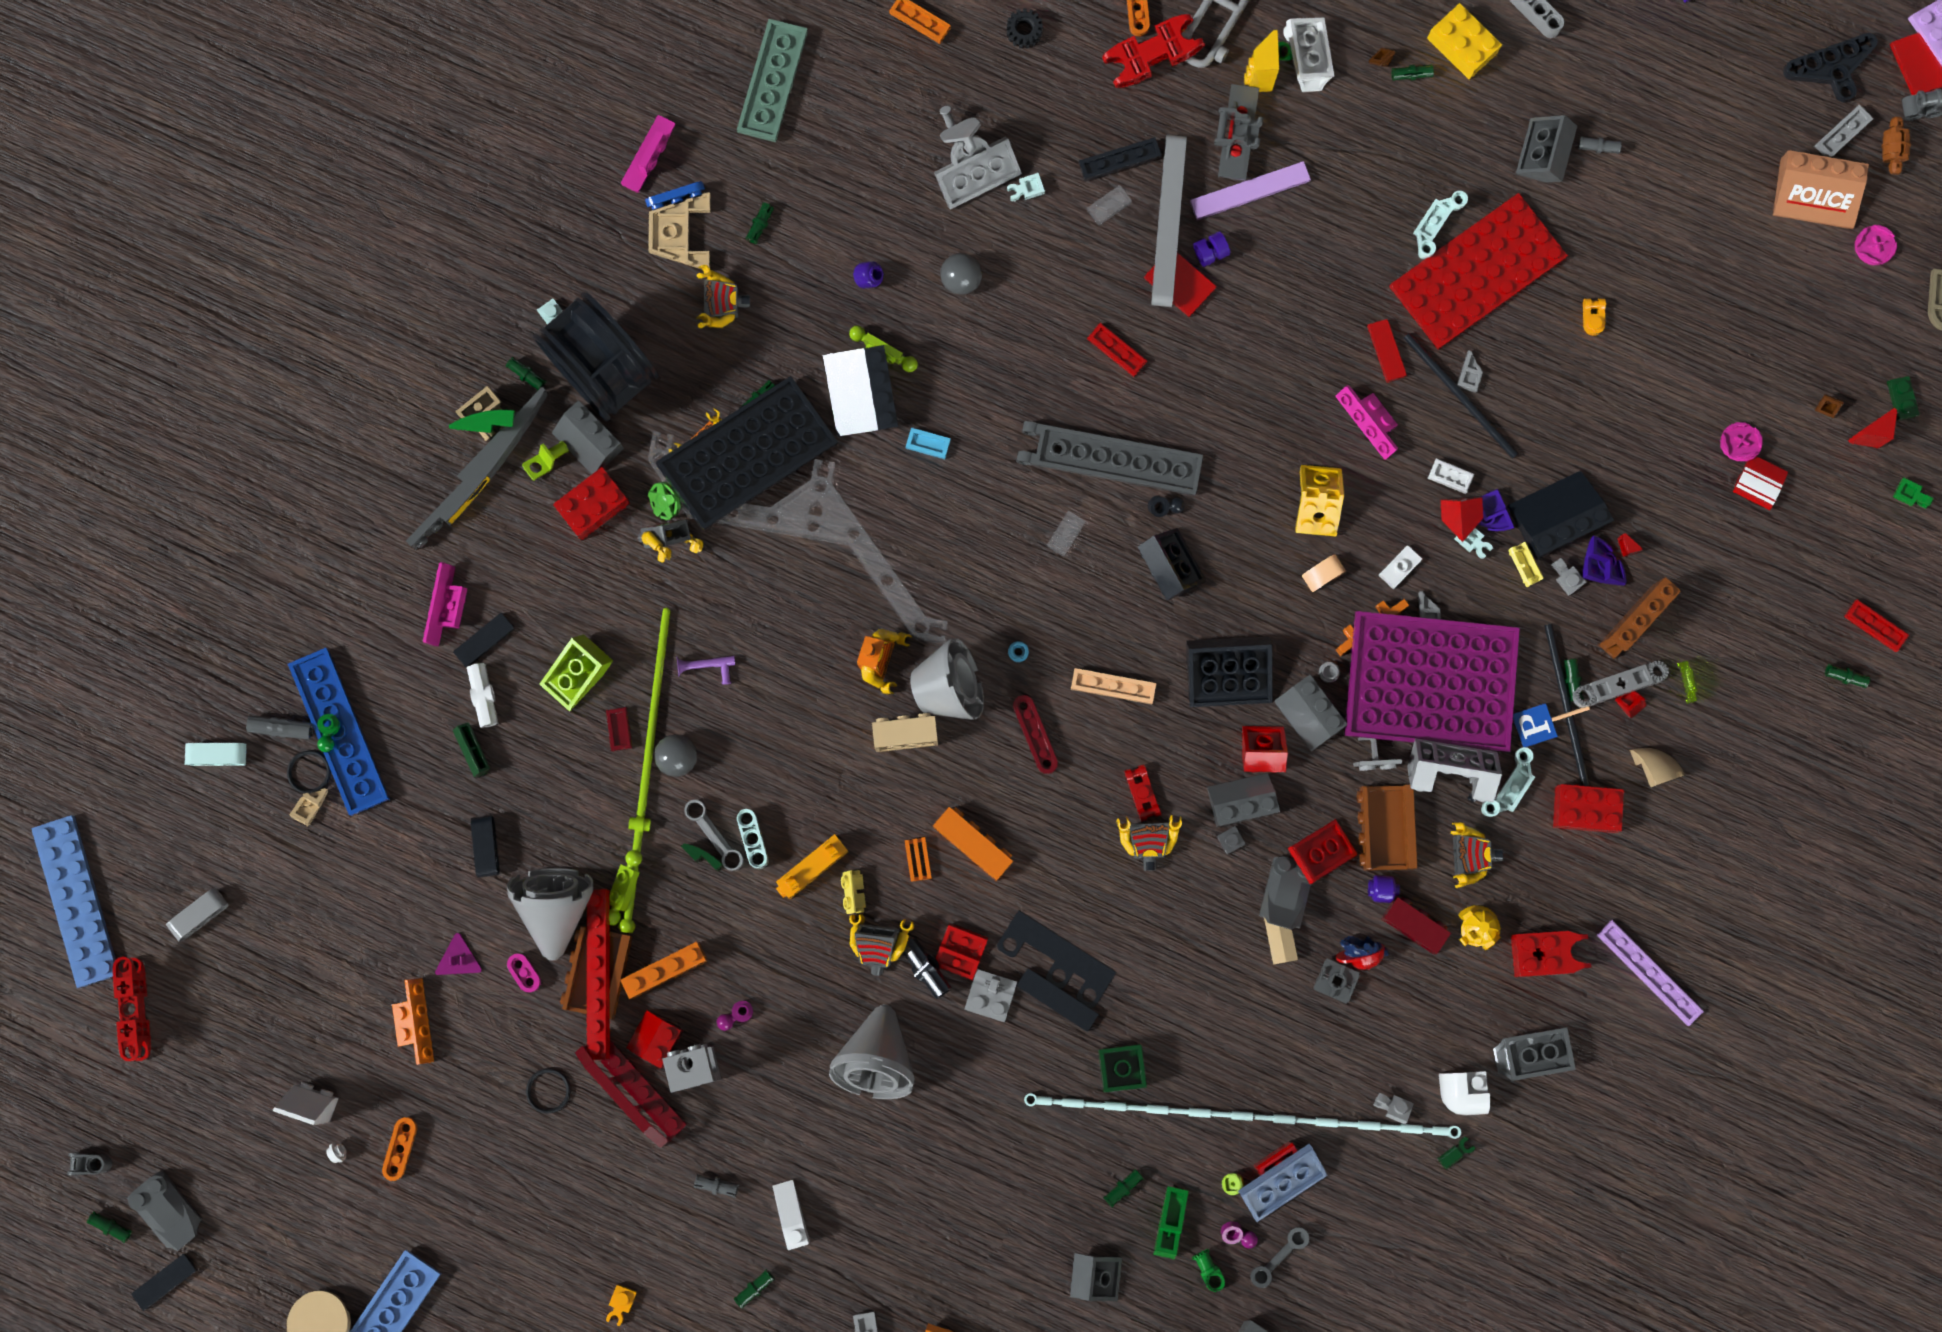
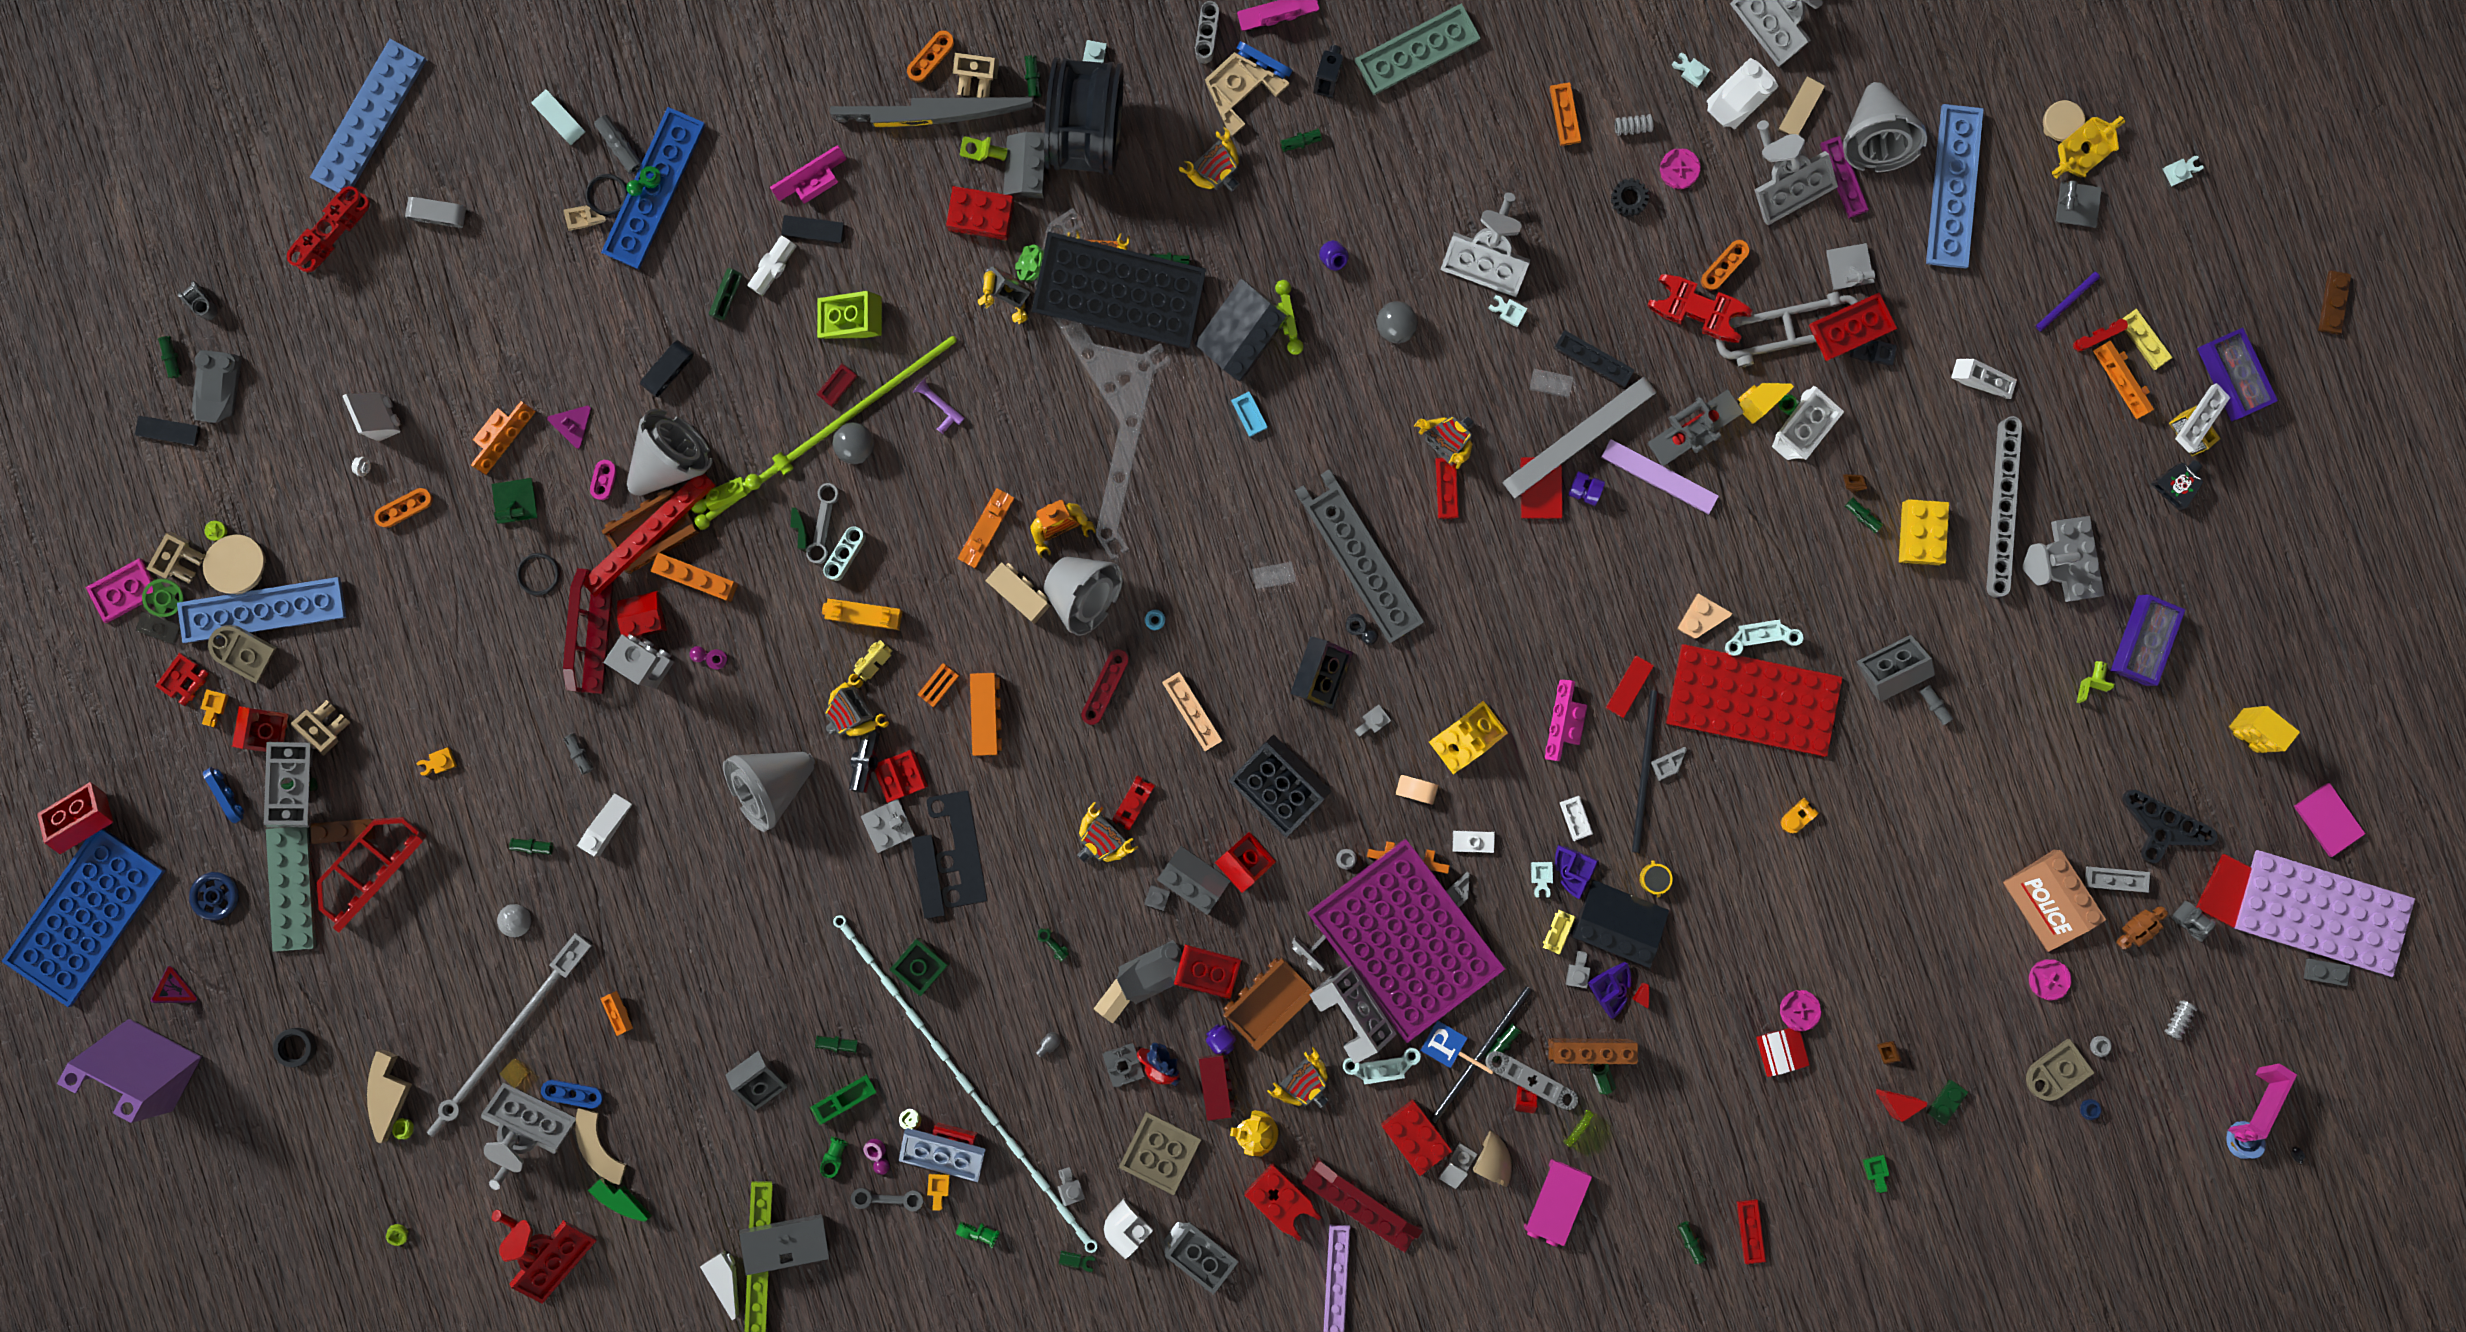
camera: 50 degrees right, 5 degrees up
green slope [449,410,515,433] -> none
dark grey slope [1274,675,1347,751] -> none
red slope [1441,497,1484,542] -> none
none -> lime tile [204,521,227,541]
none -> dark green plate [491,478,538,524]
none -> orange plate [907,31,954,83]
none -> light orange plate [927,1174,950,1211]
none -> green connector [956,1222,1000,1248]
none -> orange hinge [957,488,1015,569]
none -> flat silver cylinder [1035,1032,1061,1058]
none -> dark green bar [1037,928,1070,961]
none -> dark tan plate [1119,1111,1201,1195]
none -> light grey beam [1195,1,1219,64]
none -> dark red plate [1302,1157,1423,1253]
none -> black torso [1313,45,1343,98]
none -> light grey plate [1354,705,1391,737]
none -> torso [1414,416,1475,469]
none -> light grey slope [1438,1143,1477,1189]
none -> dark pink panel [1524,1158,1592,1247]
none -> dark green piece [1589,1064,1616,1095]
none -> pearl dark grey piece [1640,860,1673,897]
none -> light nougat wing [1677,594,1732,639]
none -> lime bracket [2077,661,2114,703]

